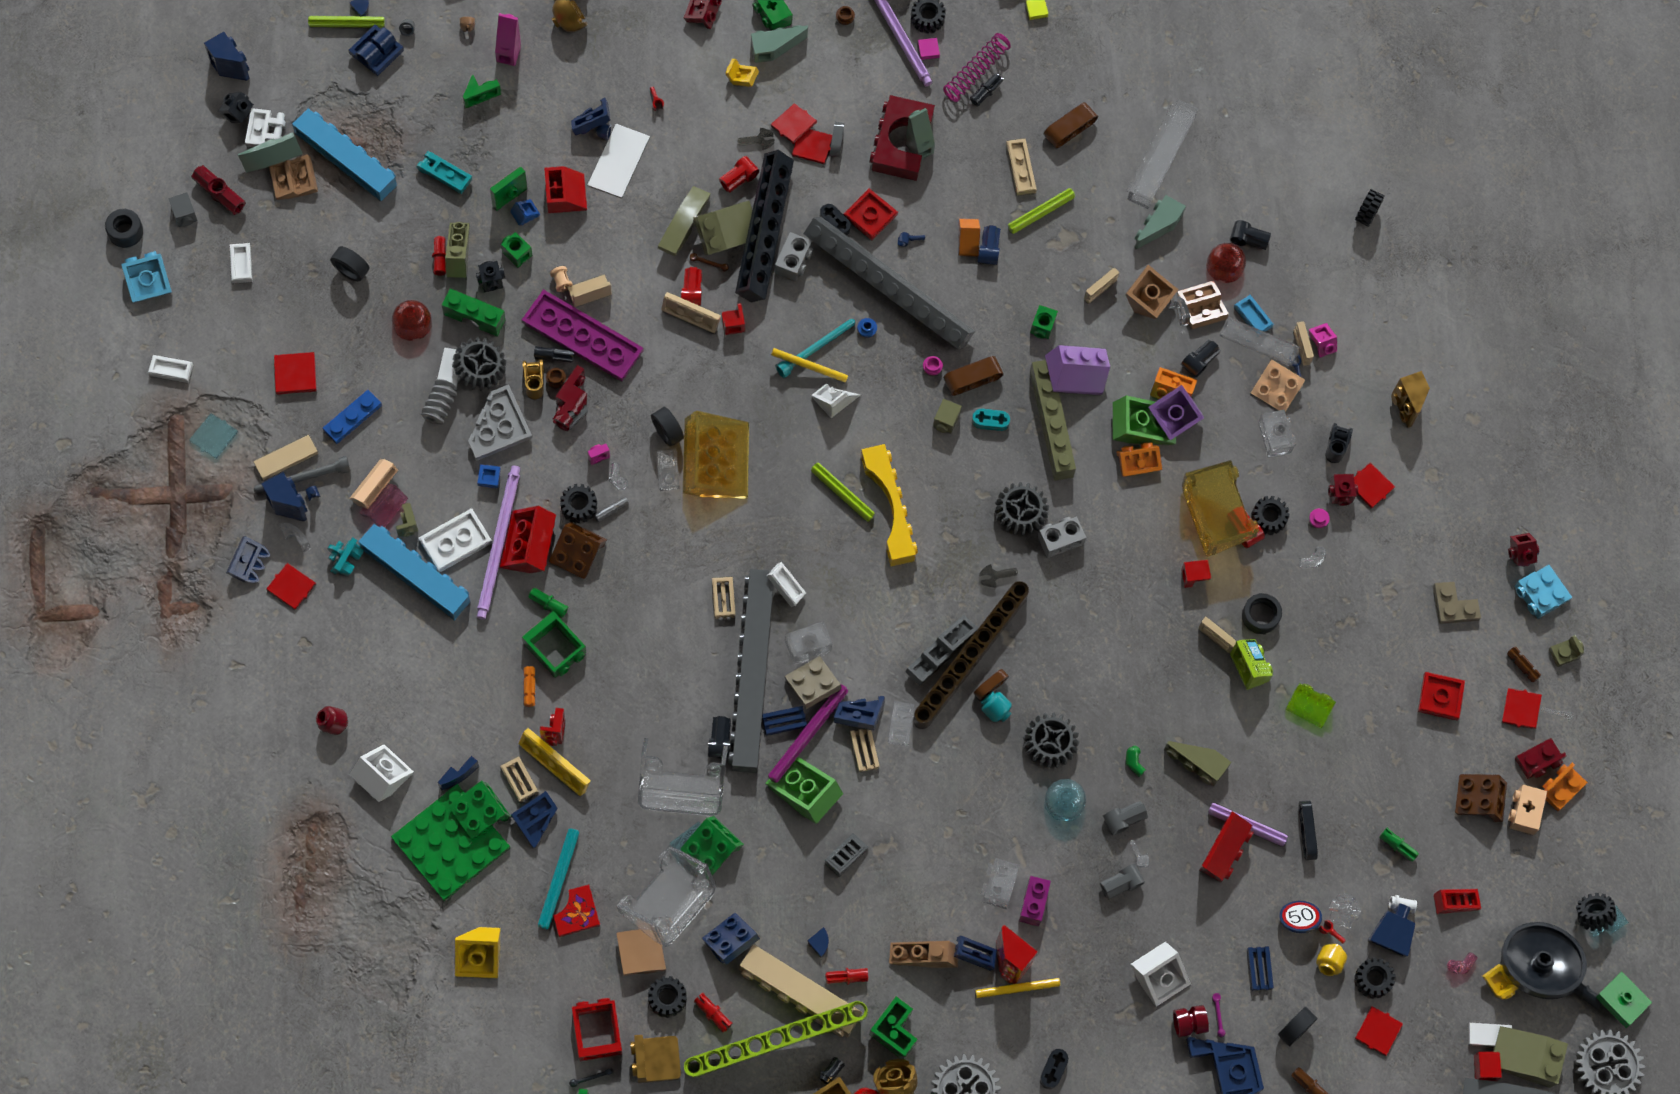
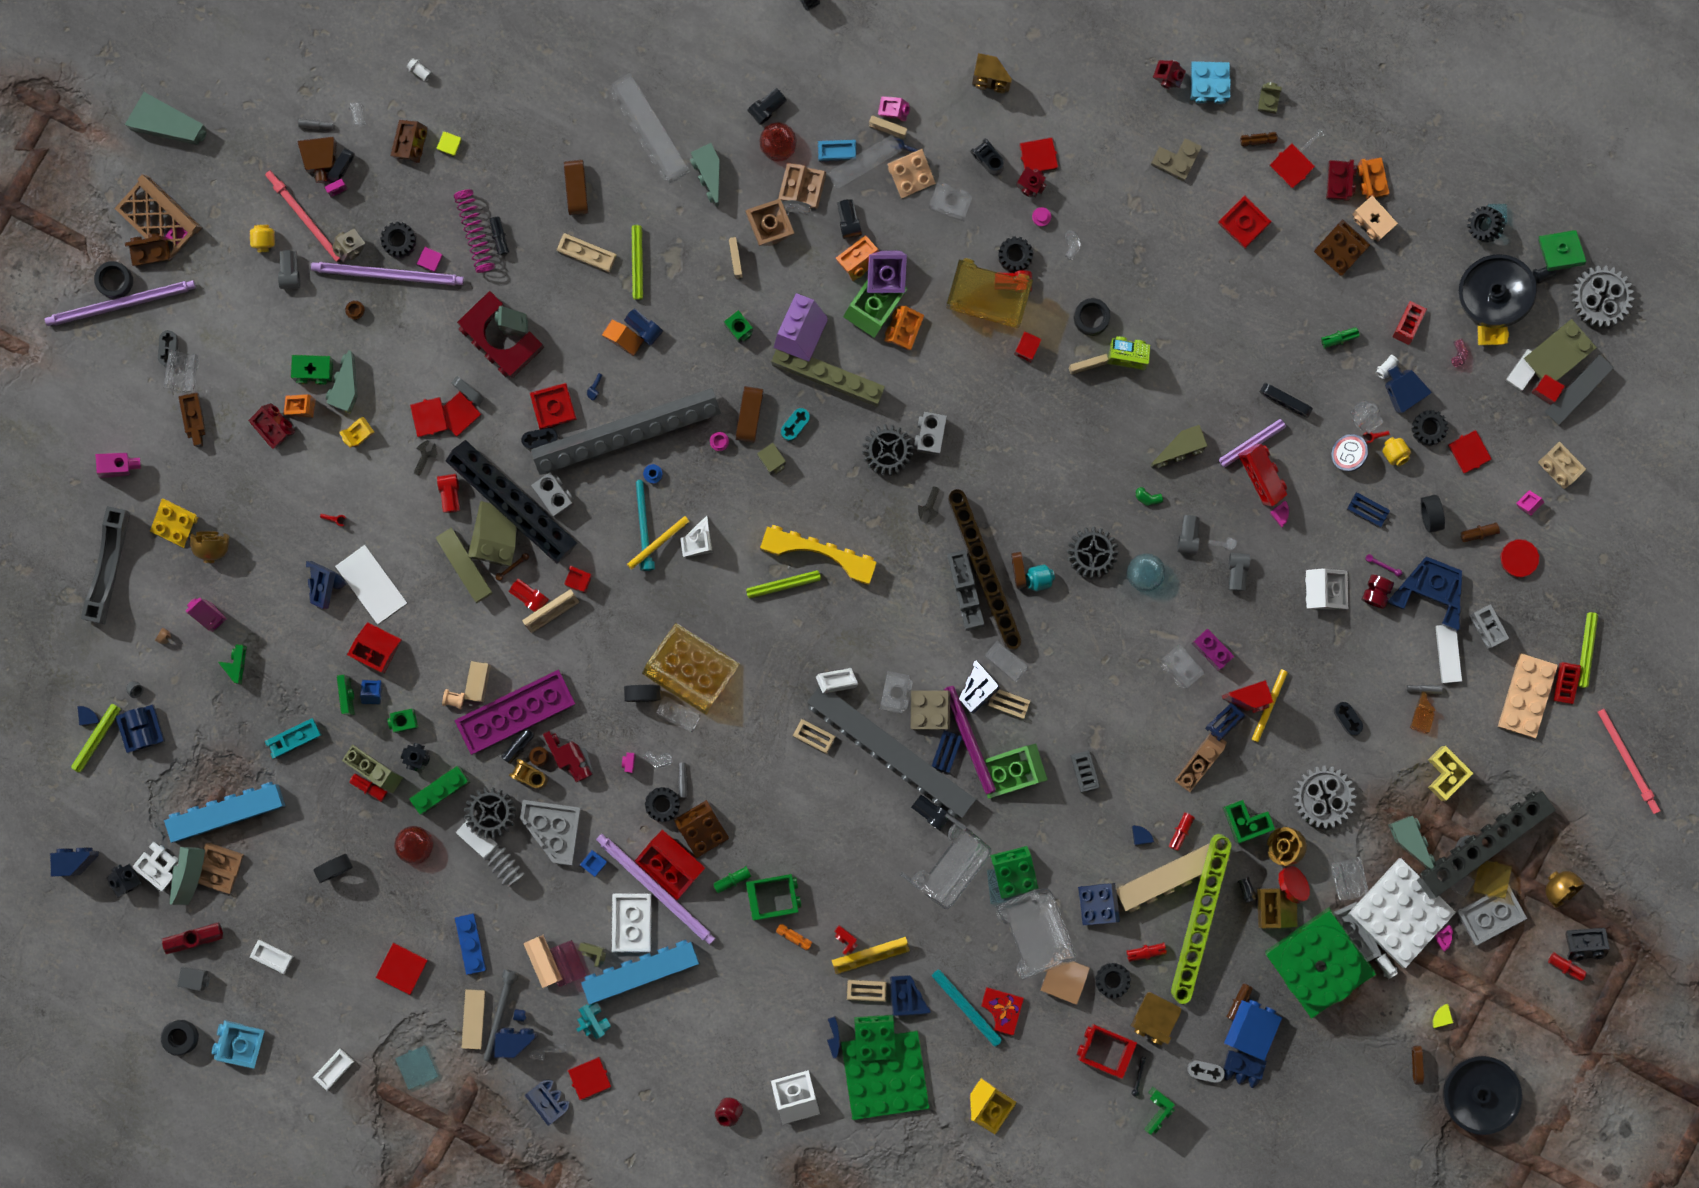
camera: 55 degrees left, 15 degrees up
clear neon green bracket [1285,683,1336,728] -> none
none -> orange slope [283,394,315,418]
none -> dark pink tile [1270,501,1289,527]

